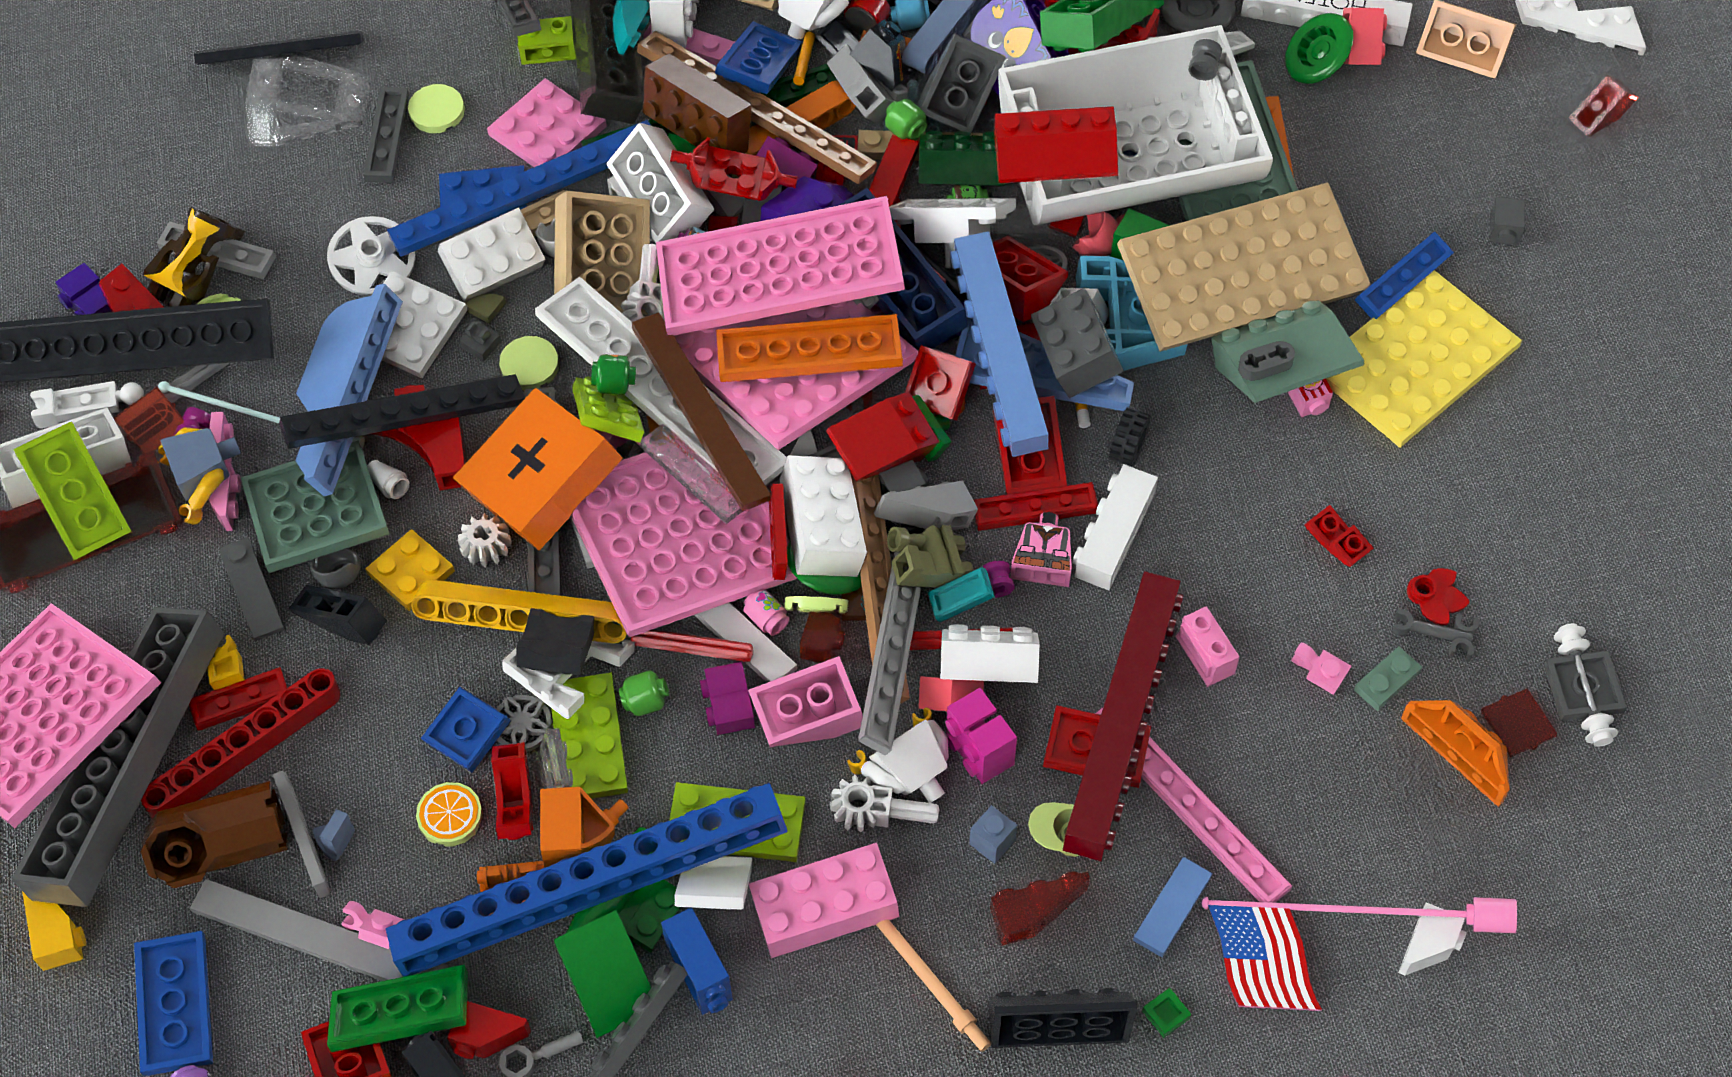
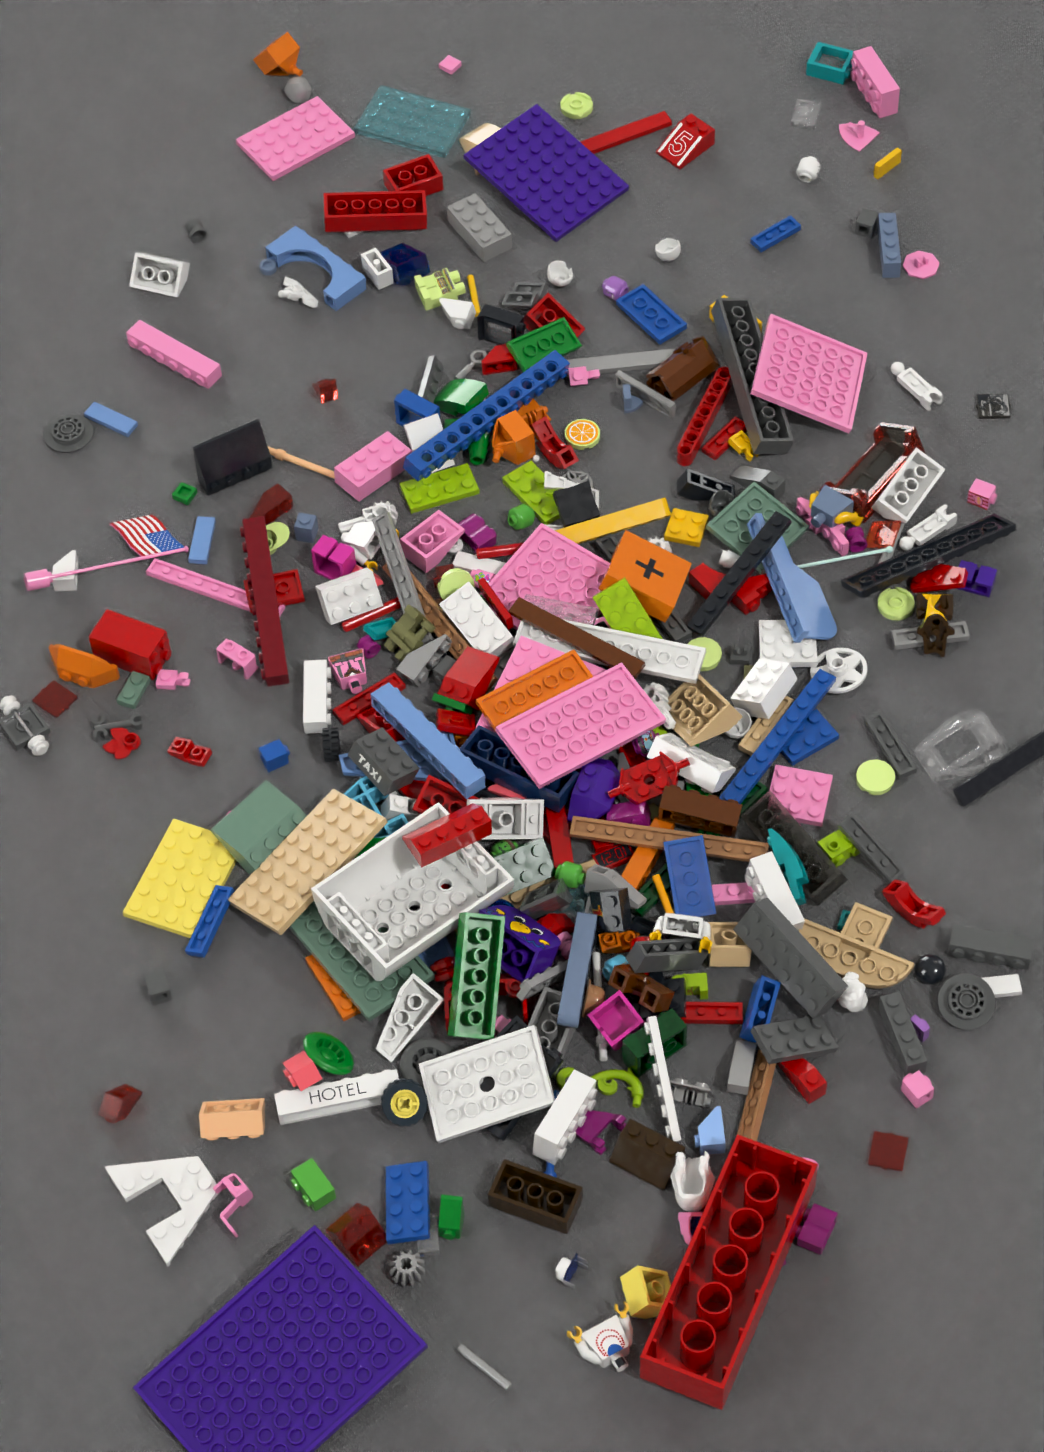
camera: 155 degrees right, 5 degrees down
lime plate [13,421,132,560] -> none
blue tile [421,687,511,773] -> none
clear plate [536,728,573,789] -> none
green head [591,354,636,395] -> none
dark grey wheel [1188,39,1222,81] -> none
dark grey beam [1238,341,1295,381] -> none
none -> red brick [89,609,171,680]
none -> blue brick [258,739,290,773]

